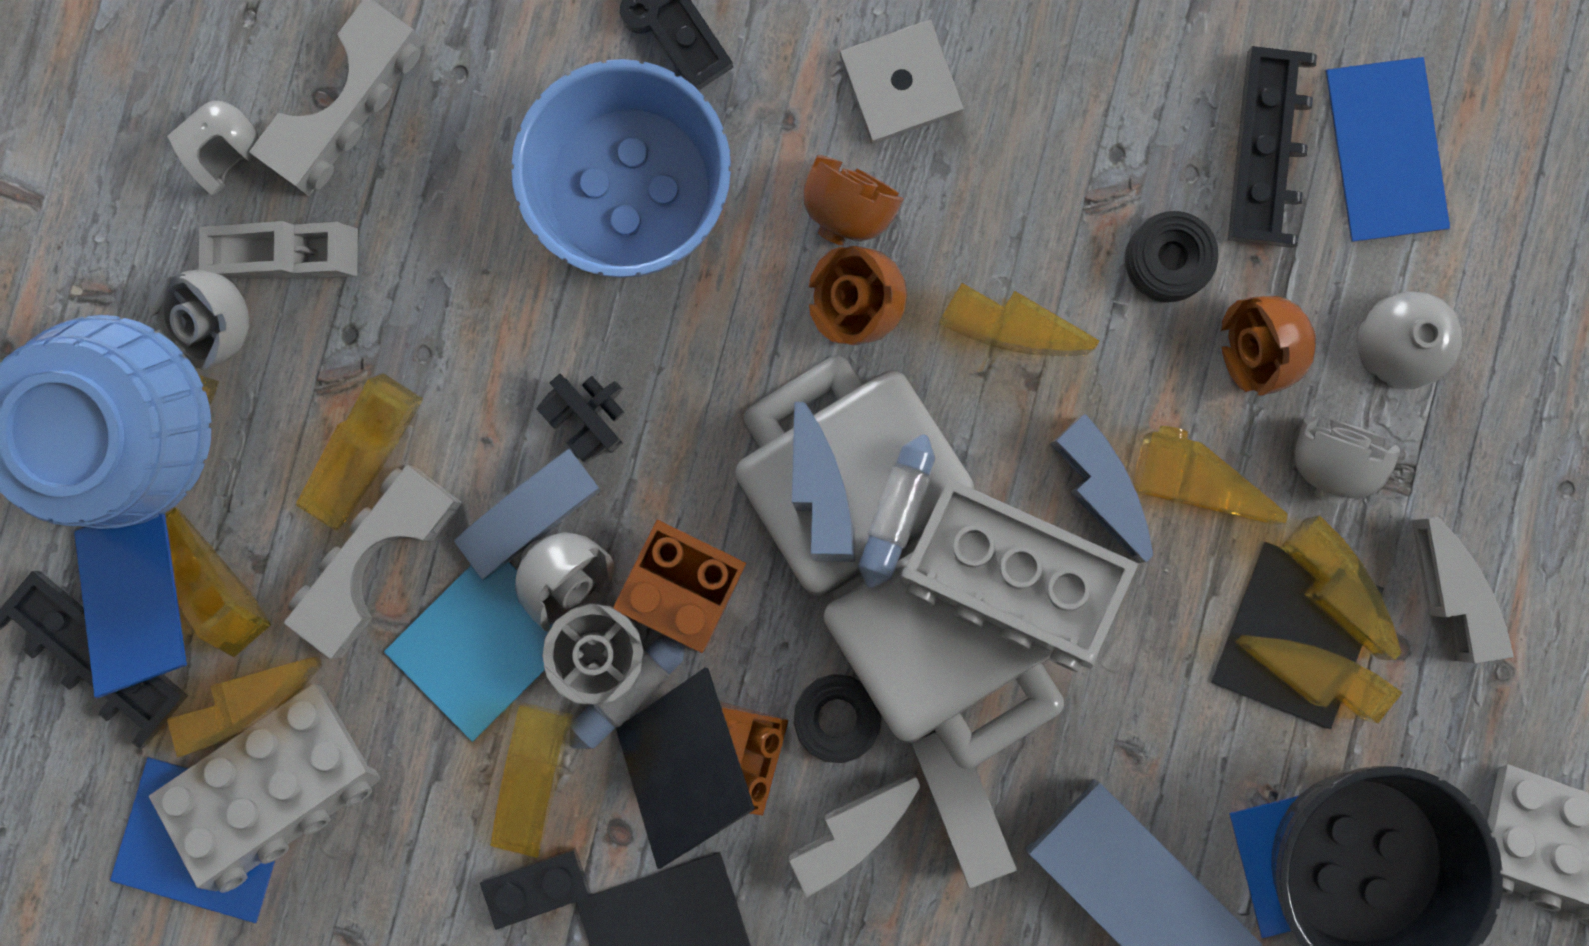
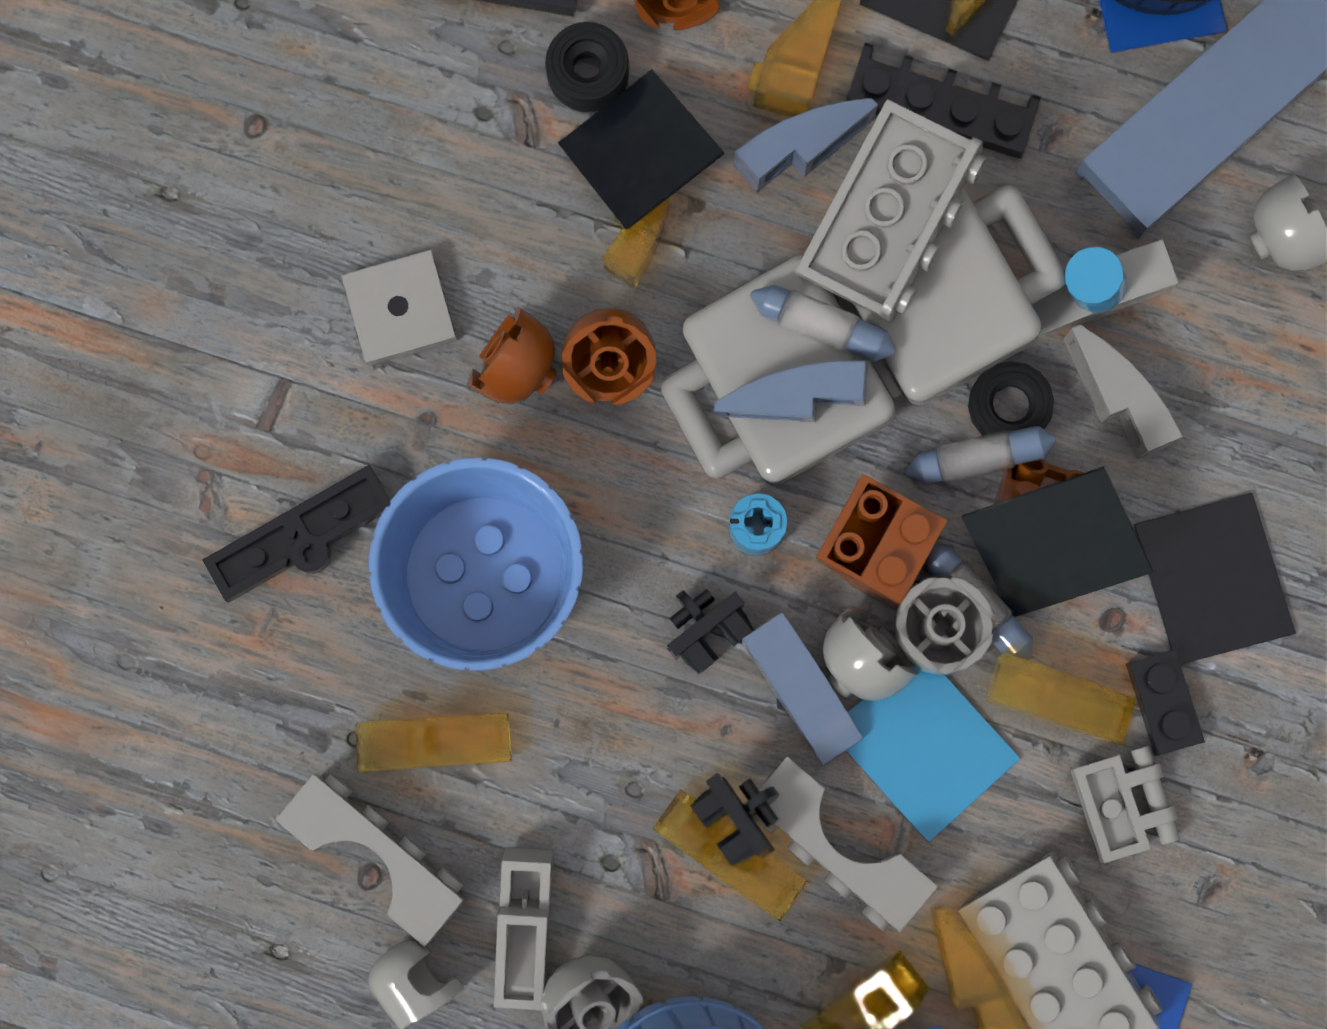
camera: 85 degrees left, 5 degrees down
none -> clear yellow slope [355,713,512,773]
none -> black piece [558,69,725,230]
none -> black hips [691,773,779,867]
none -> dark azure piece [728,493,787,557]
none -> black hinge [846,42,1041,159]
none -> piece [905,425,1056,485]
none -> dark azure piece [1065,247,1127,313]
none -> light grey plate [1070,746,1180,863]

